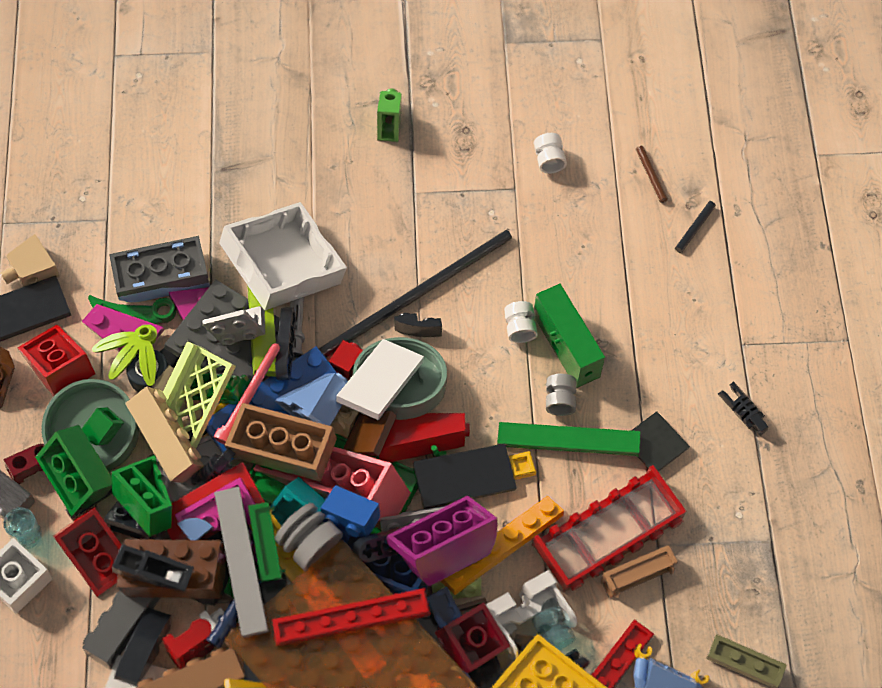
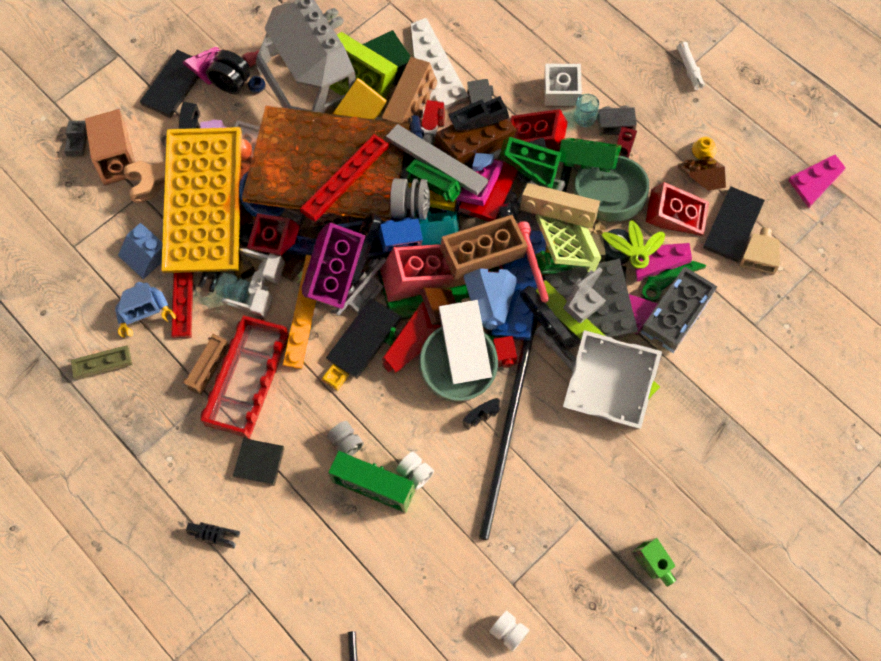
camera: 145 degrees right, 5 degrees up
green brick [82,407,125,445] -> none
black slope [114,607,171,687] -> none
green tile [497,422,640,456] -> none

